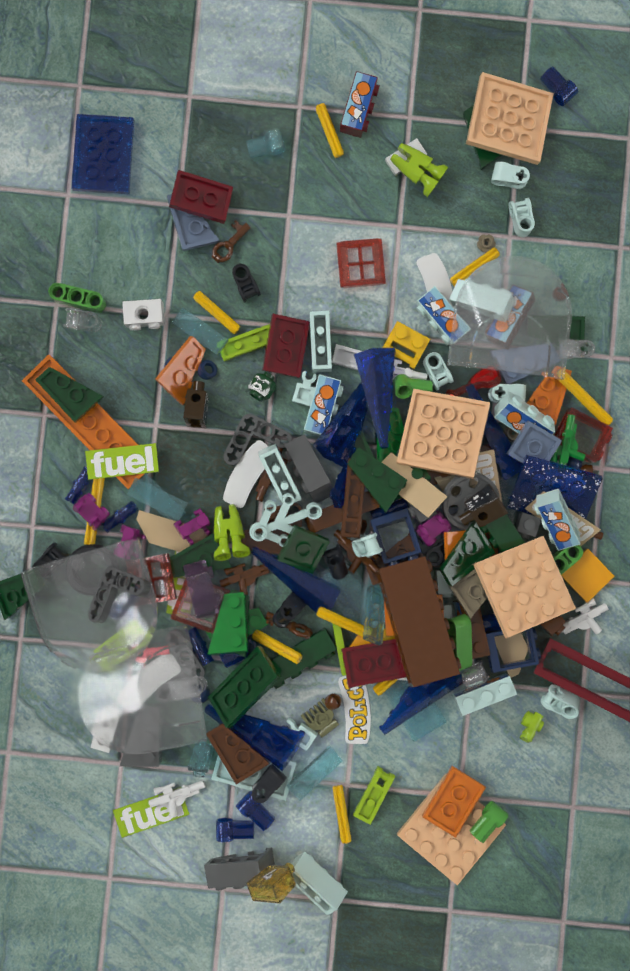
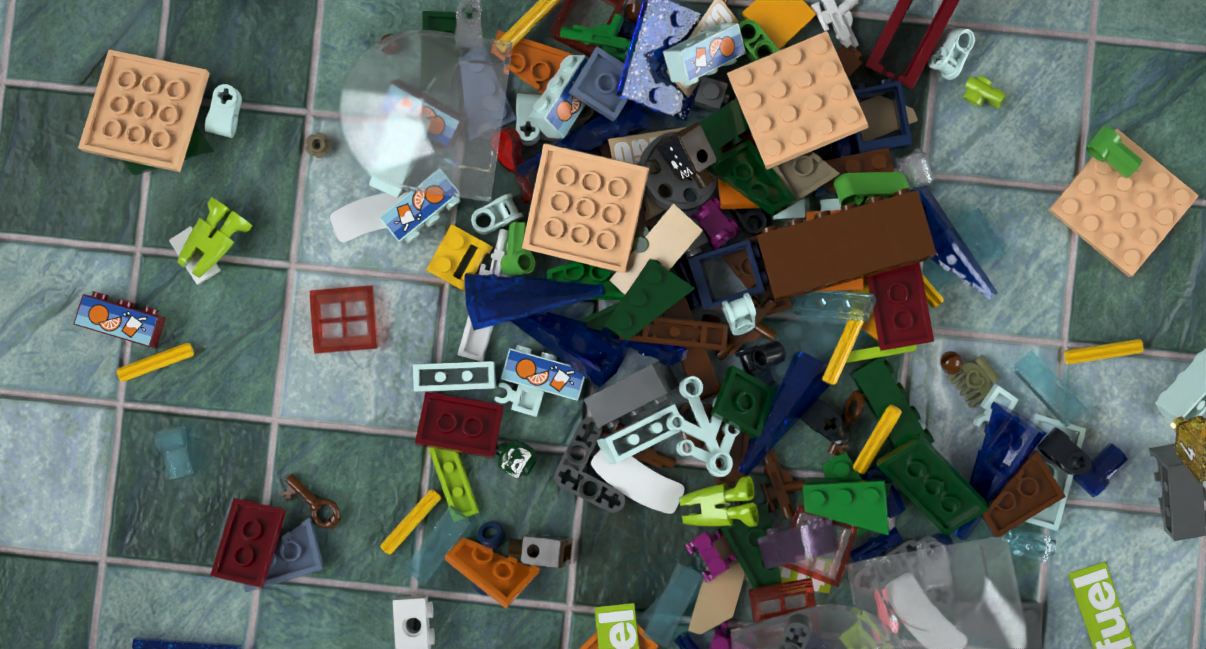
camera: 85 degrees left, 0 degrees up
white piece [149,780,206,817] -> none
clear blue piece [216,818,254,842] -> none
black piece [232,263,261,303] -> none
sticker [338,676,371,744] -> none
lime plate [353,766,395,825] -> none
orange tile [422,765,486,838] -> none
yellow axle [450,247,500,287] -> none
light aqua brick [453,673,517,716] -> none
light aqua piece [509,198,535,238] -> none
clear blue piece [540,66,579,106] -> none

